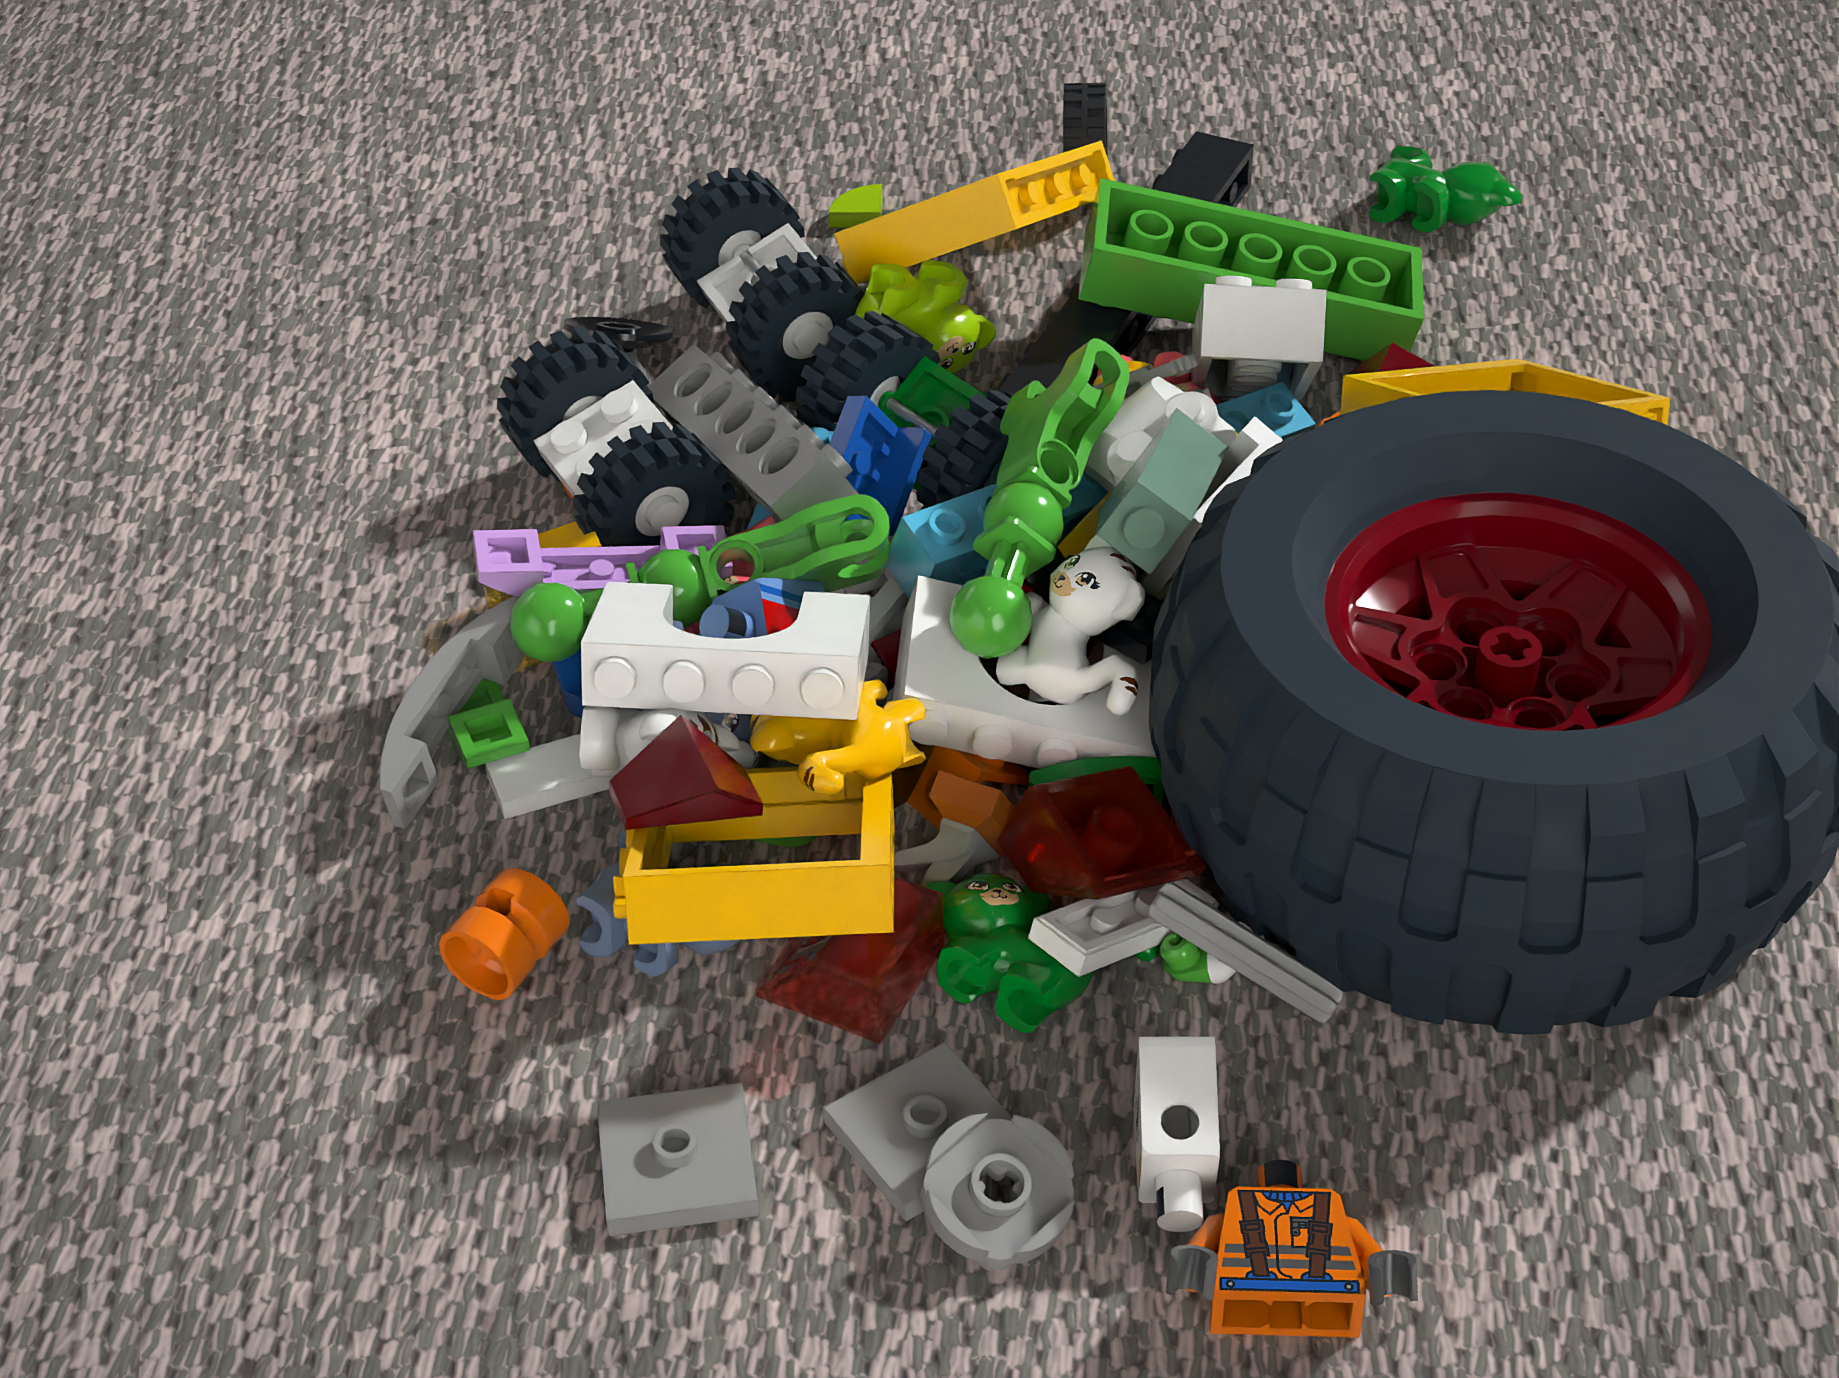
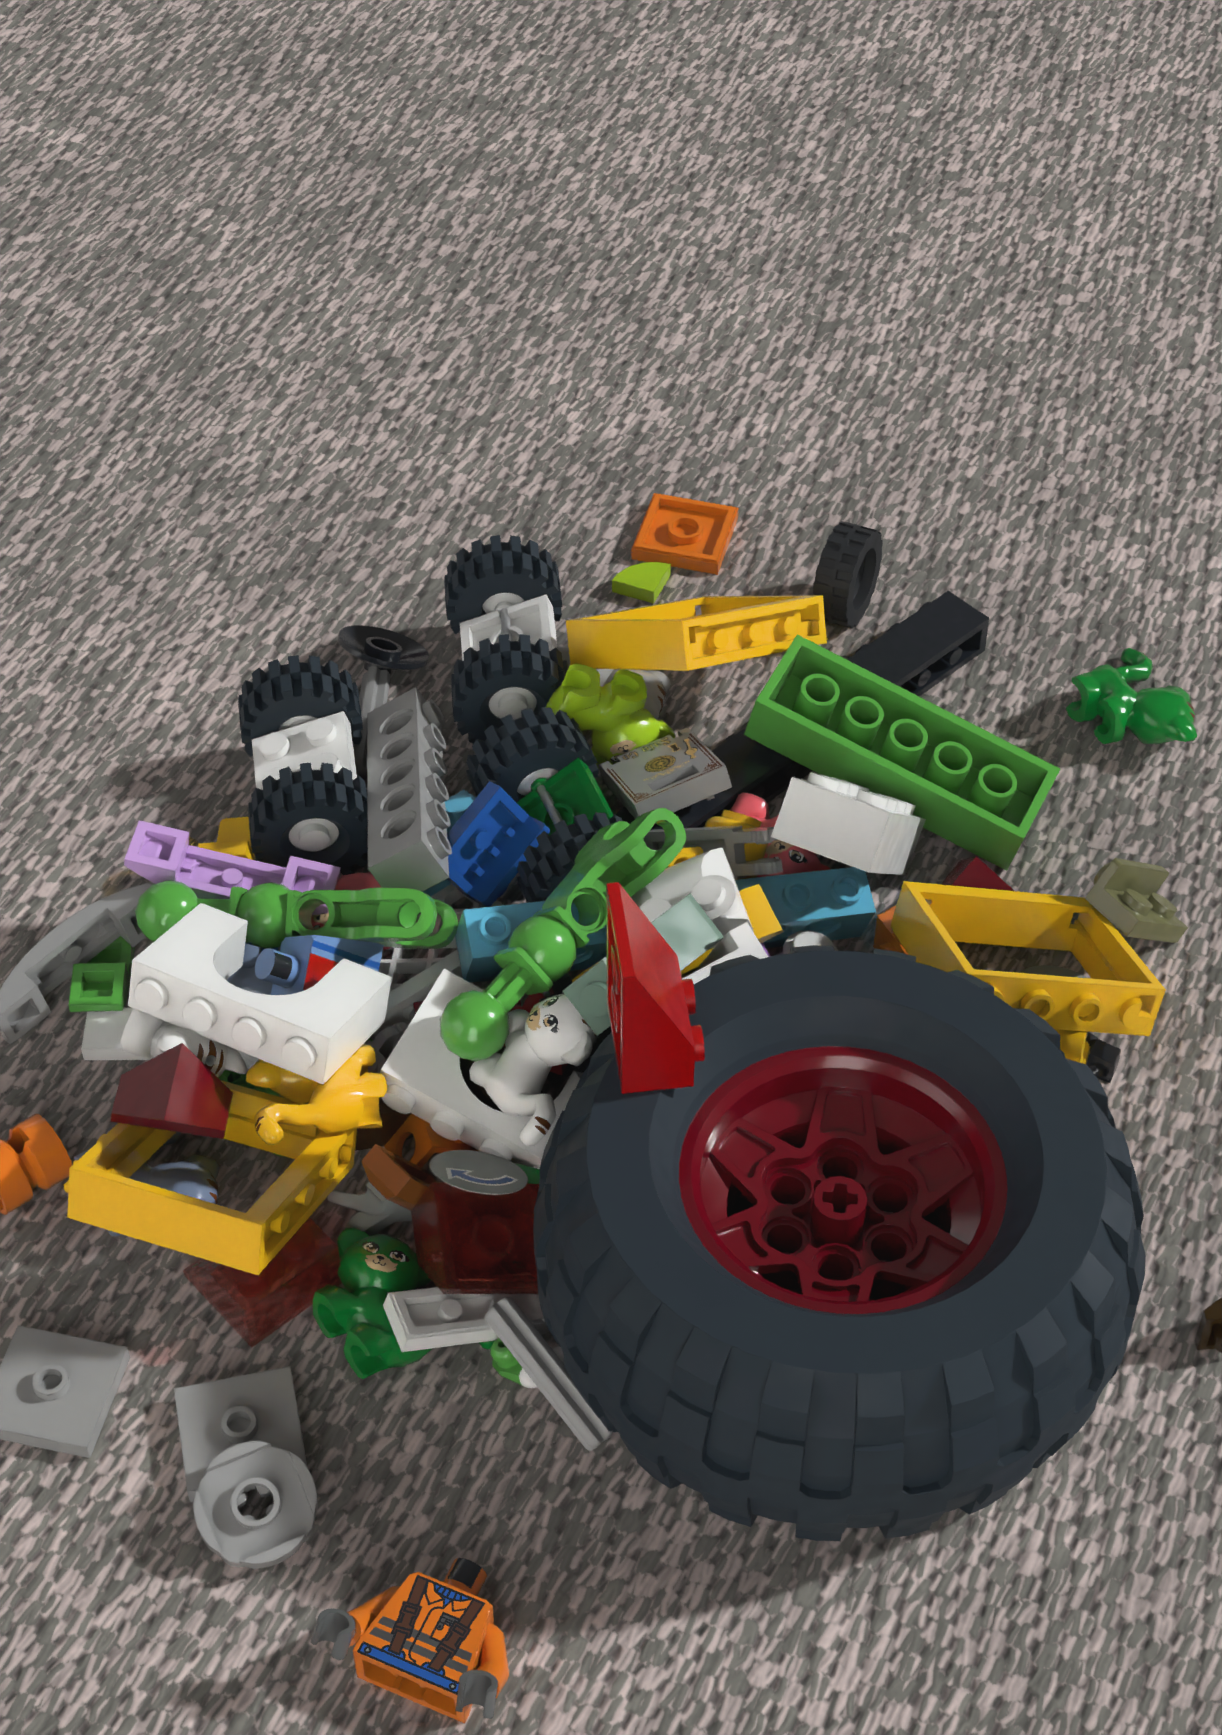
camera: 20 degrees right, 5 degrees up
white torso [1134,1037,1220,1232] -> none
none -> light grey sticker [430,1150,528,1195]
none -> light grey container [598,727,732,819]
none -> red slope [606,882,705,1094]
none -> orange tile [631,493,739,575]
none -> olive bracket [1085,858,1188,943]

